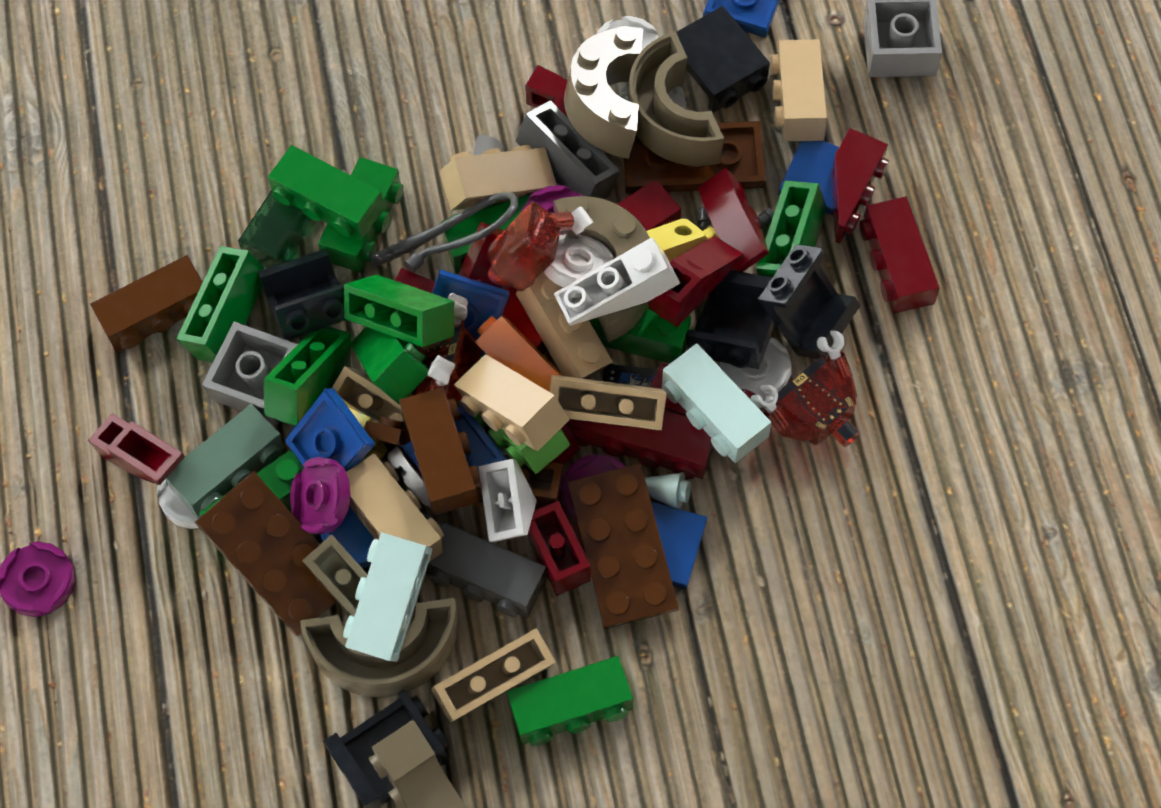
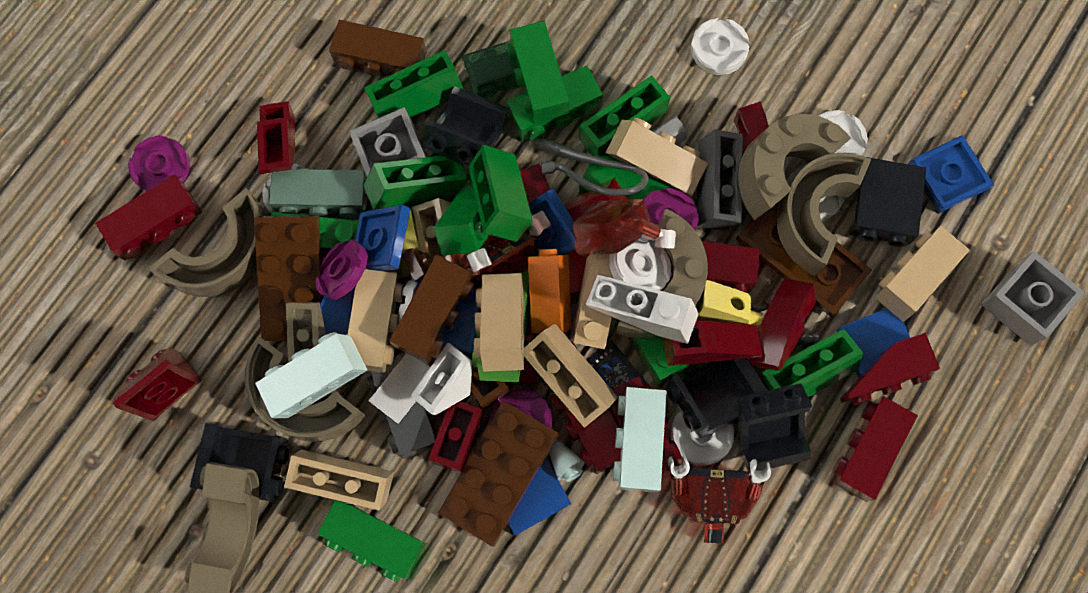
camera: 45 degrees right, 10 degrees up
none -> dark red brick [95,174,202,261]
none -> dark red slope [112,347,202,421]
none -> dark tan brick [148,188,266,297]
none -> white sticker [369,353,430,424]
none -> green brick [579,75,670,157]
none -> white tile [691,18,749,75]

